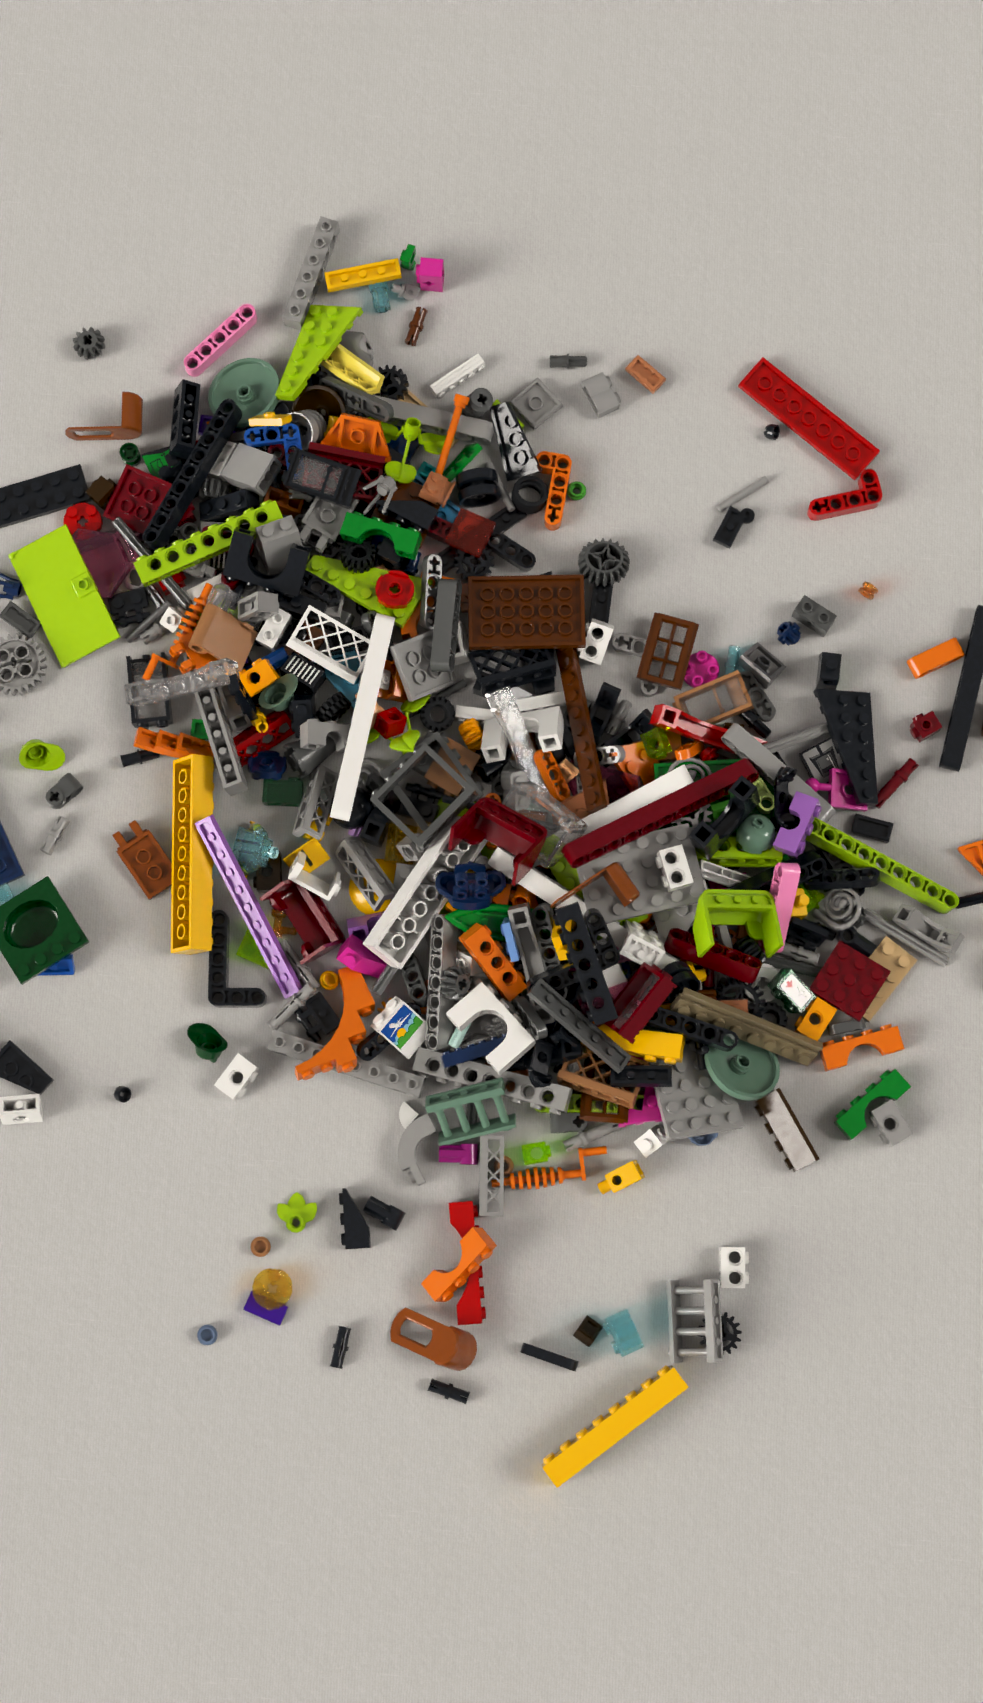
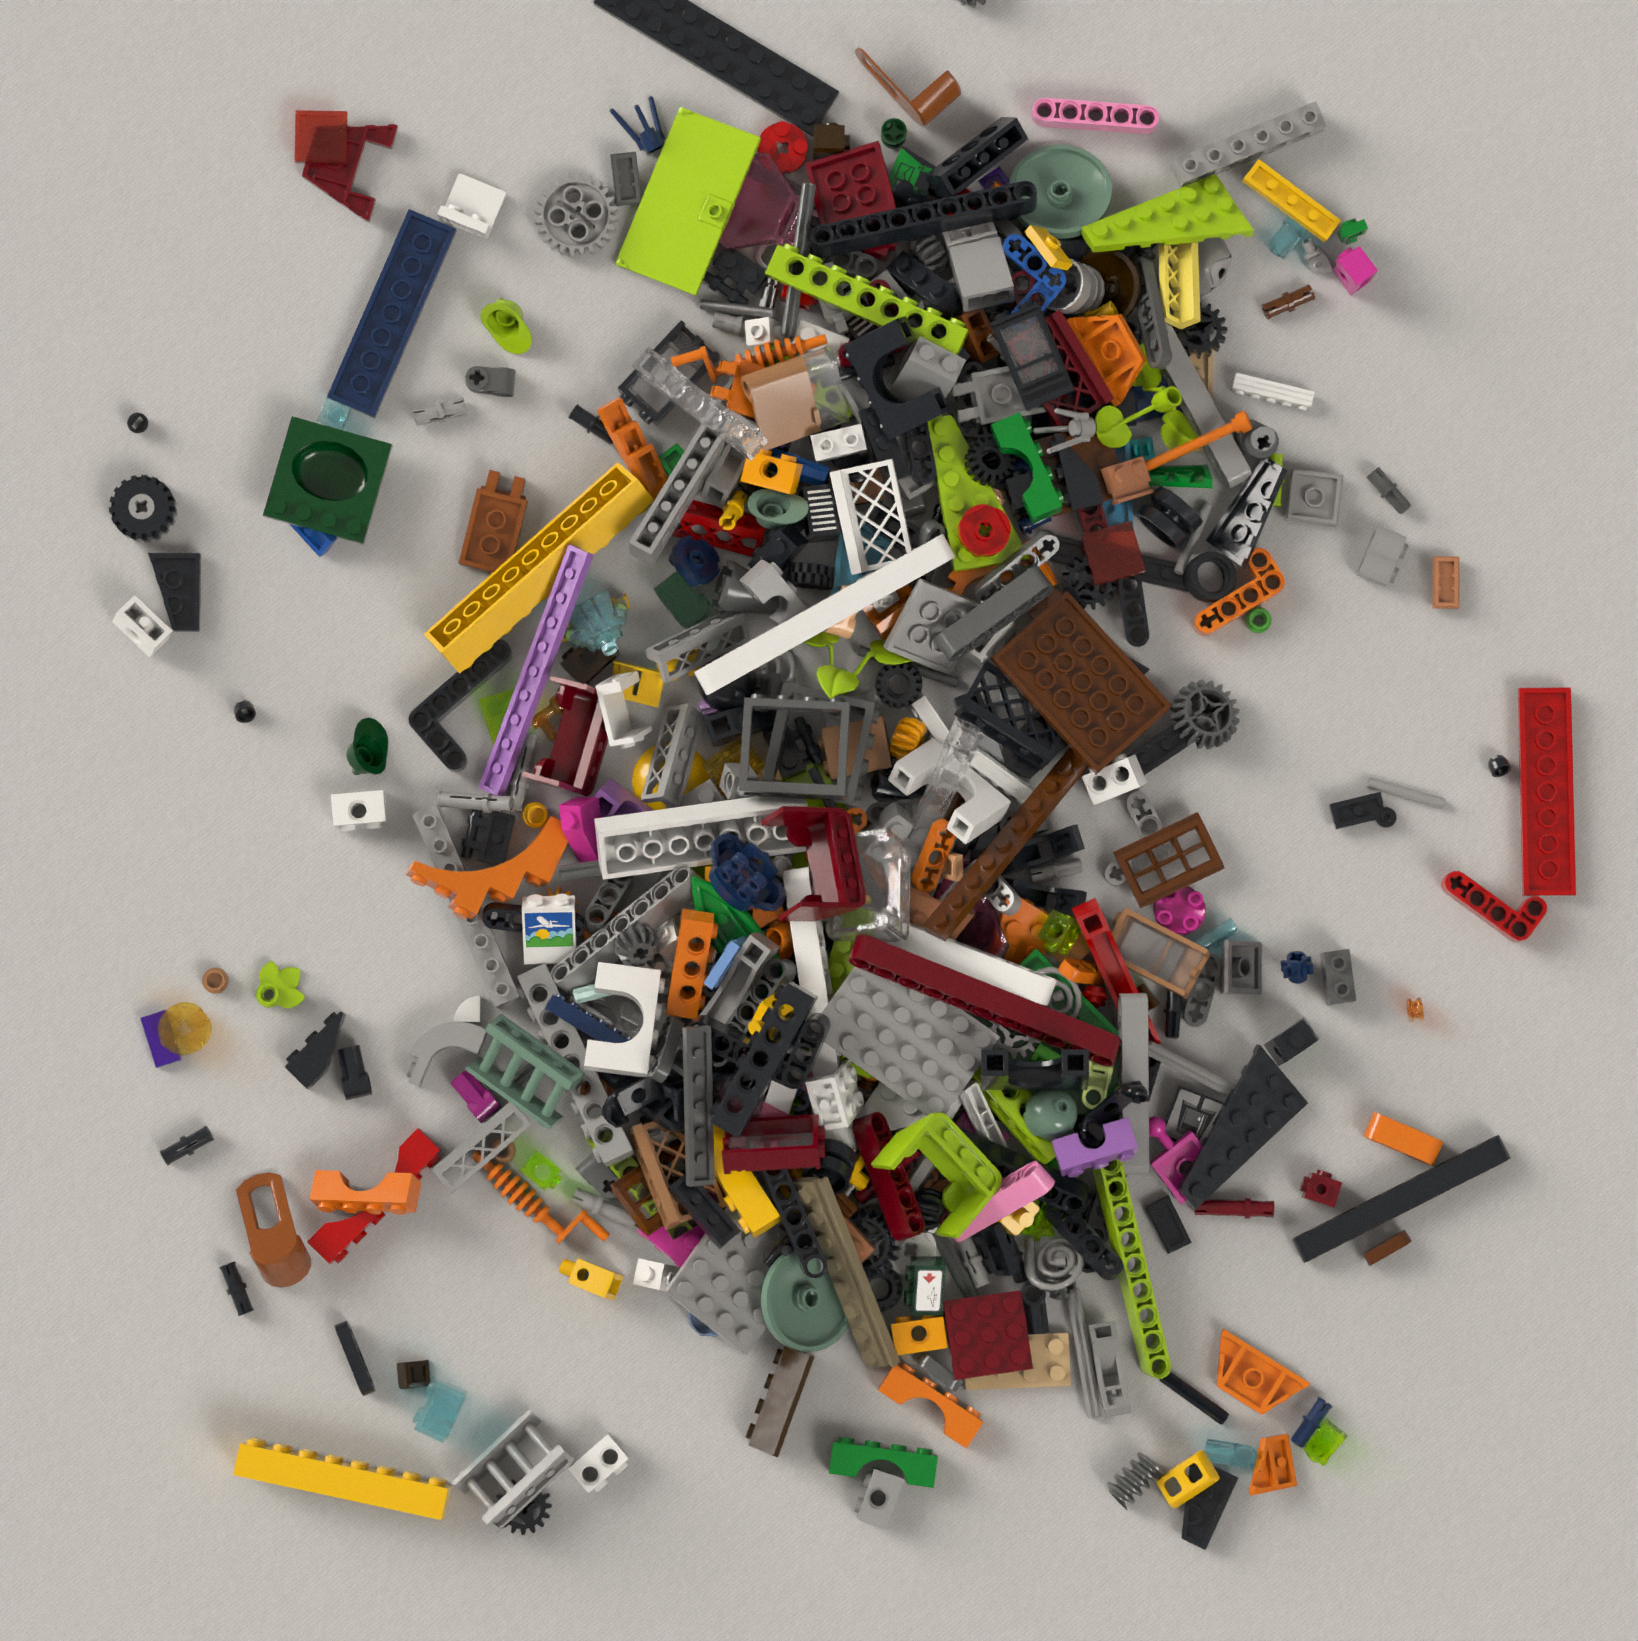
camera: 40 degrees right, 5 degrees up
sand blue plate [197,1325,218,1345] -> none
black plate [228,674,258,721] -> none
light grey brick [237,591,279,623] -> none
red brick [374,707,407,739] -> none
dark orange piece [550,862,640,908] -> none
white brick [655,844,694,892] -> none

